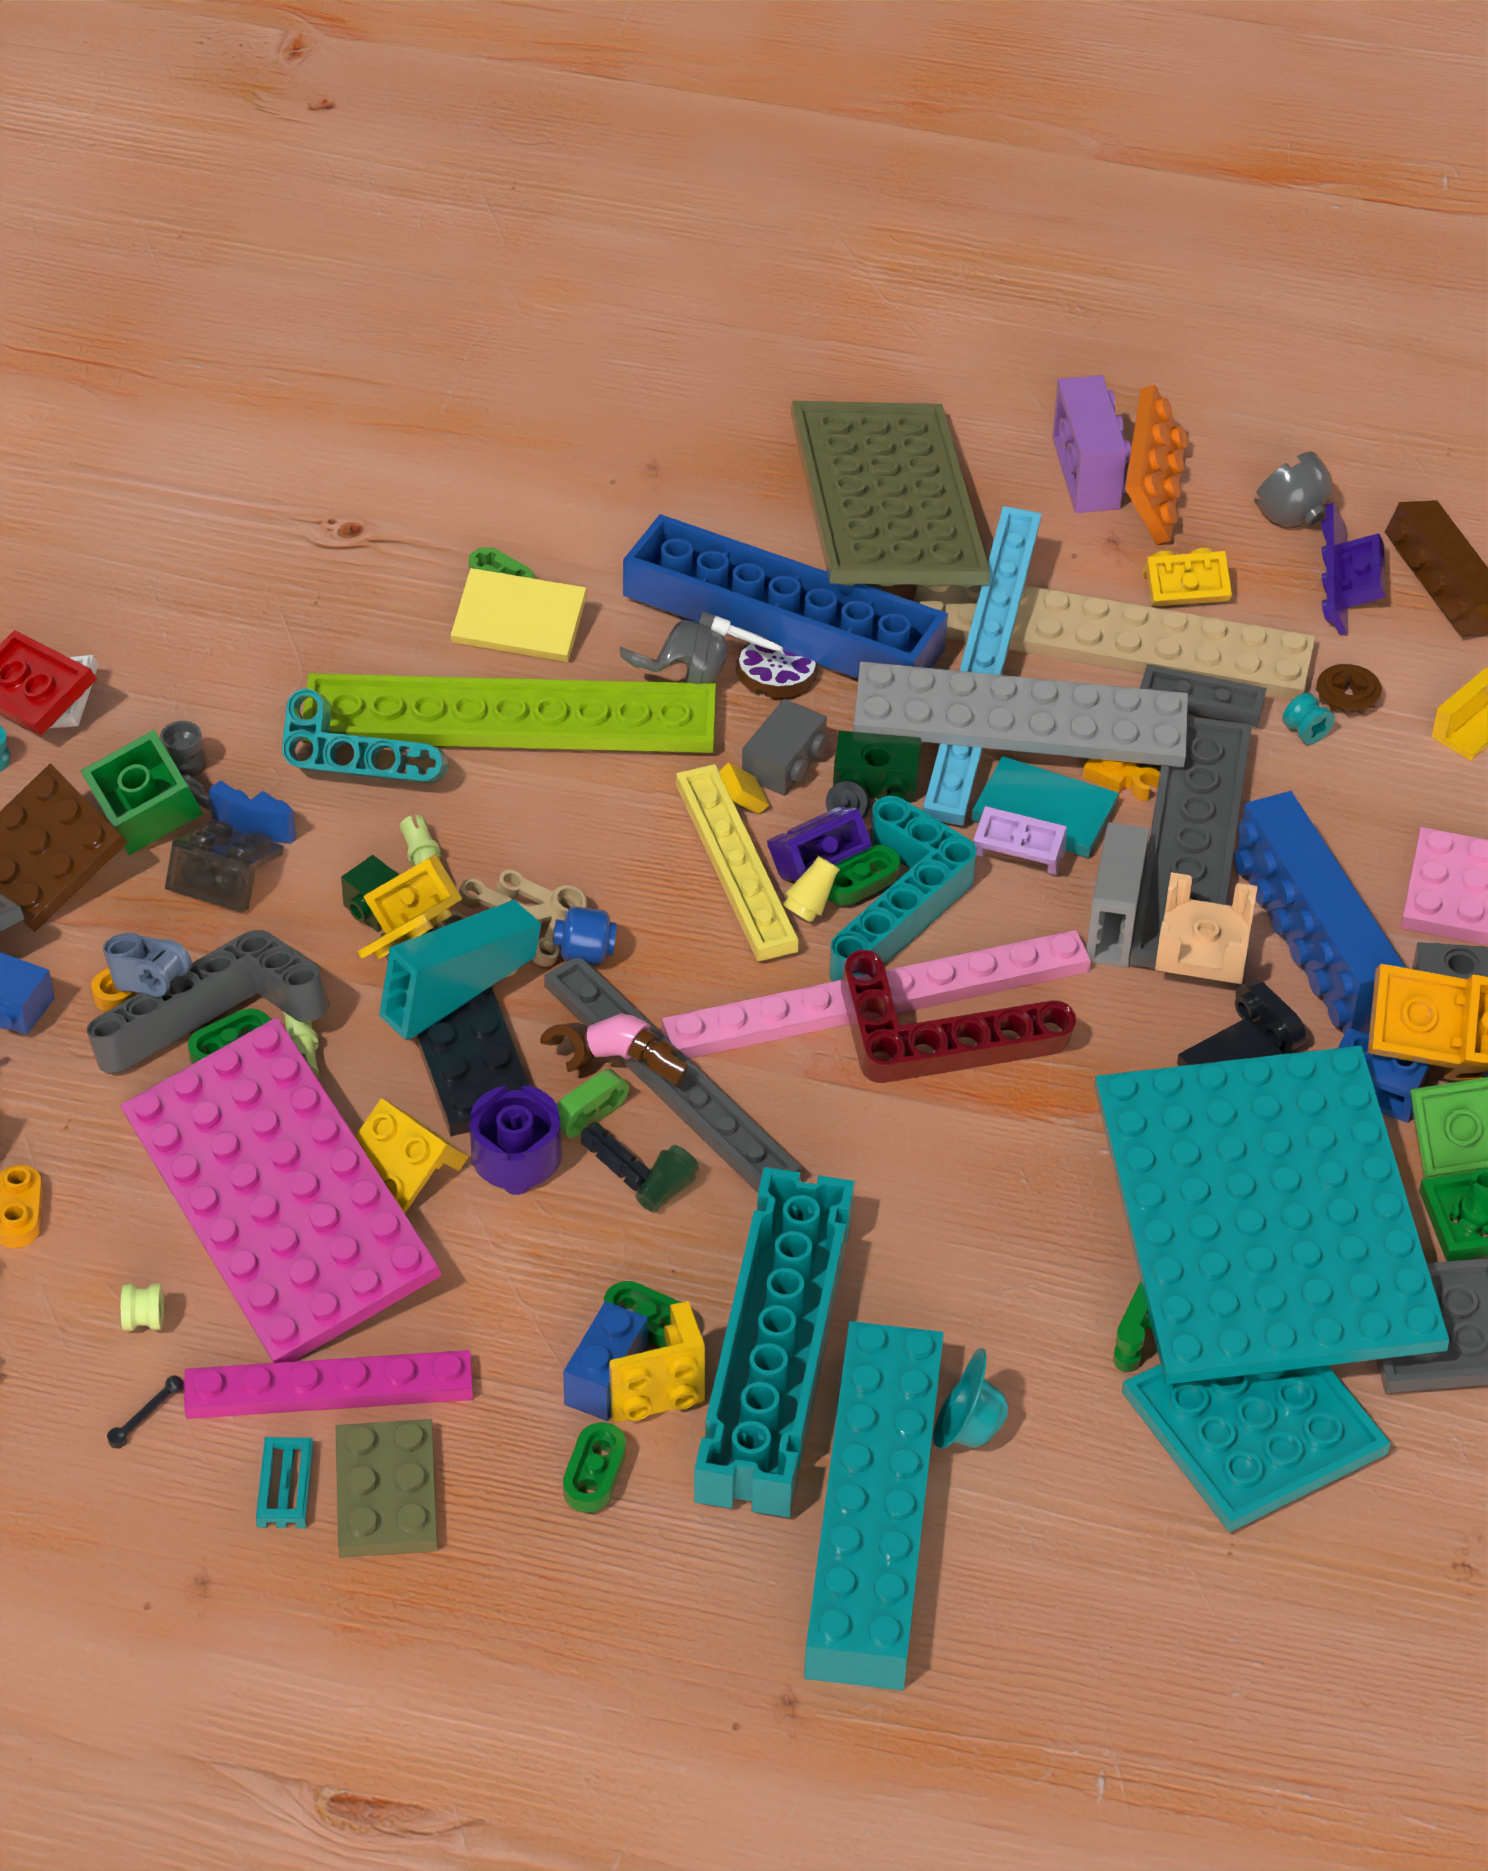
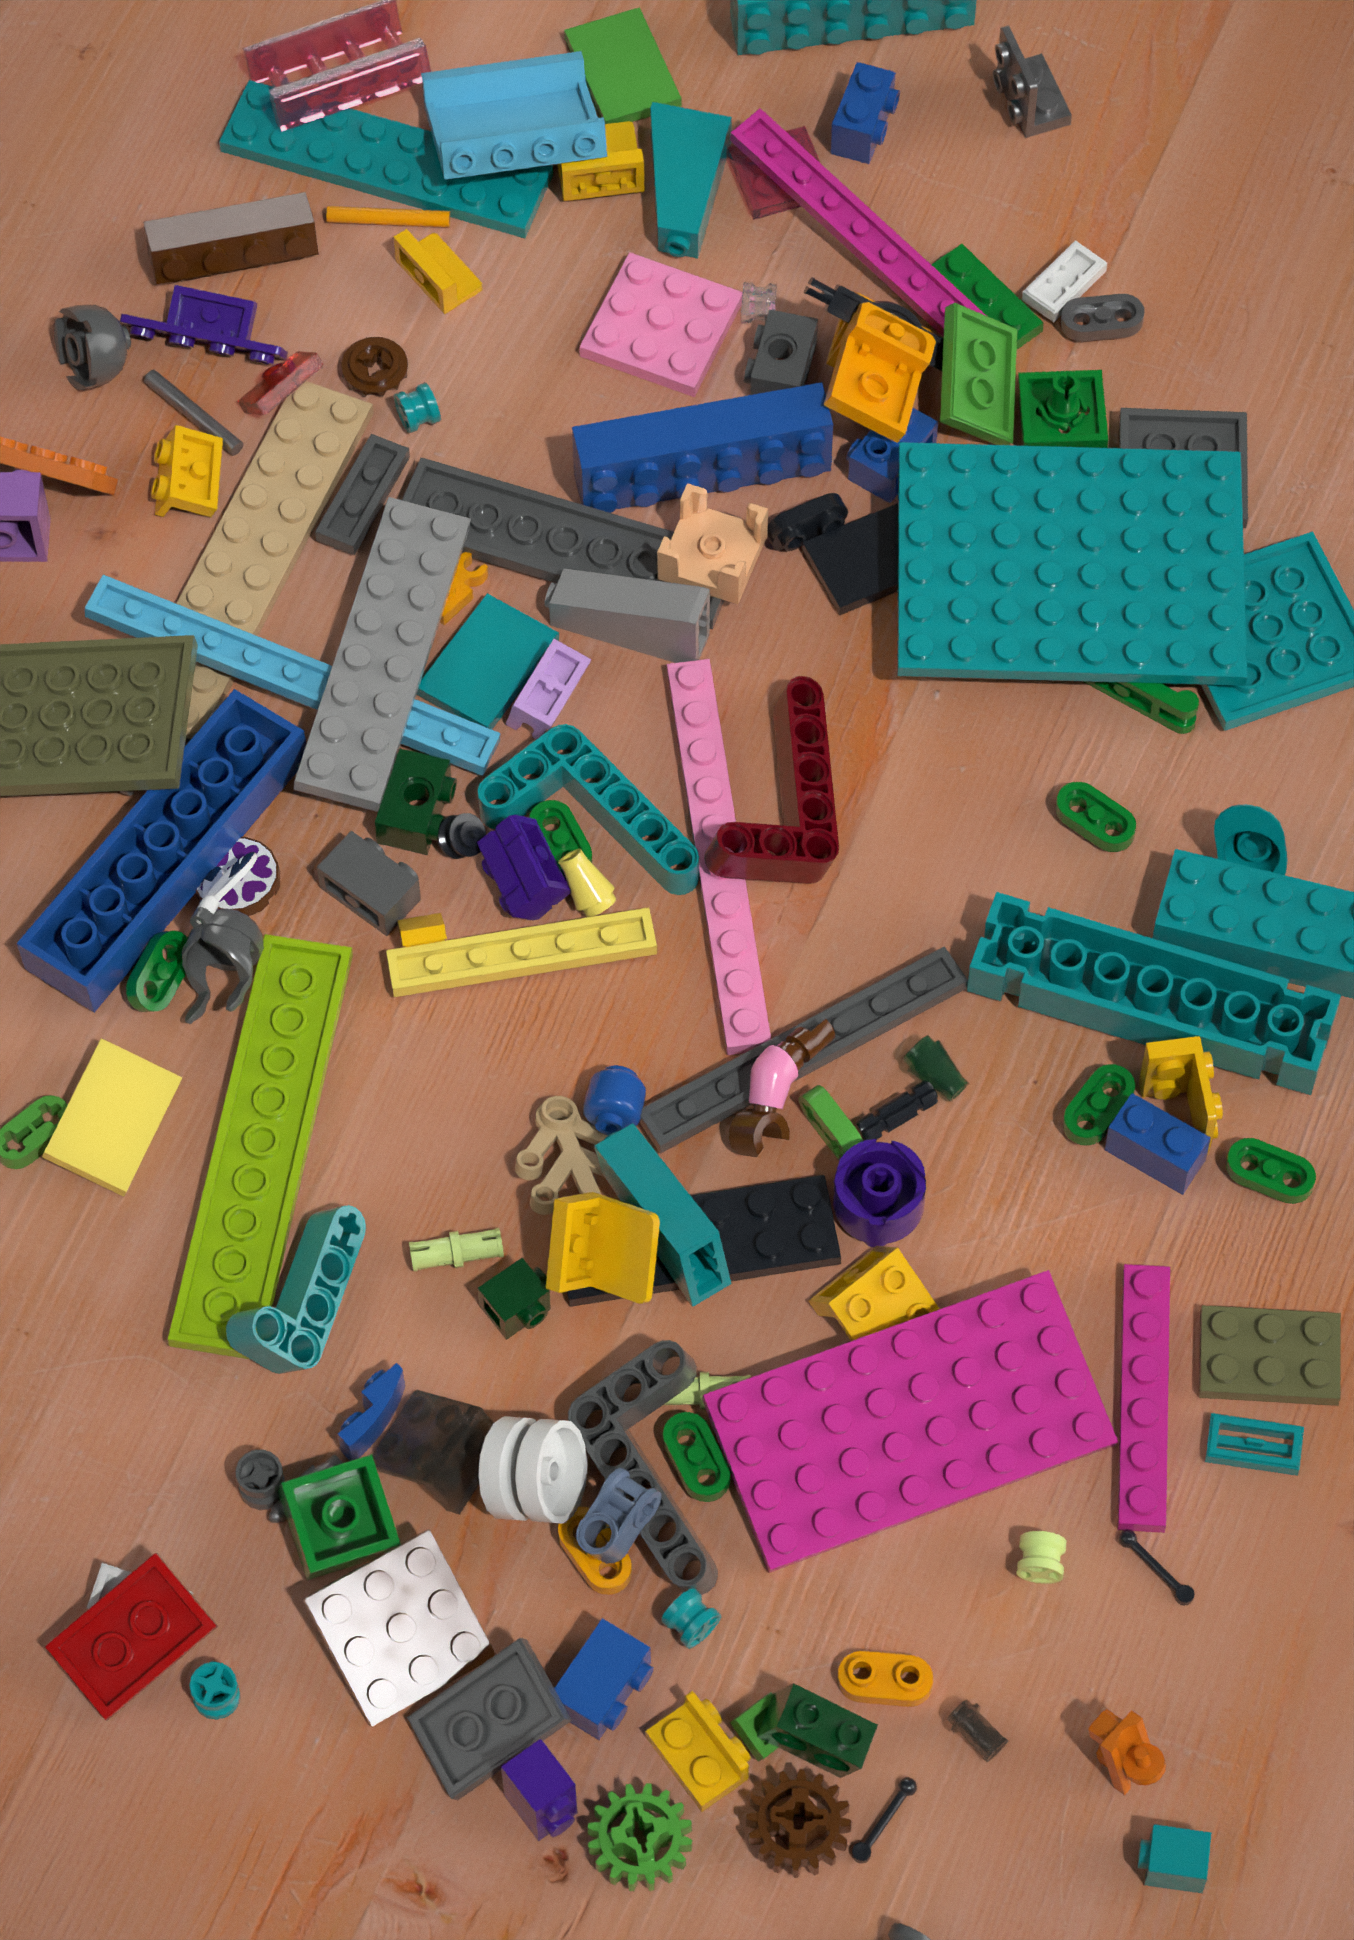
camera: 80 degrees left, 15 degrees up
none -> green plate [126,931,188,1013]
none -> flat silver bar [144,370,243,456]
none -> clear red plate [237,351,324,415]
none -> white wheel [478,1416,588,1524]
none -> teal wheel [661,1588,721,1649]
none -> green plate [1056,782,1136,852]

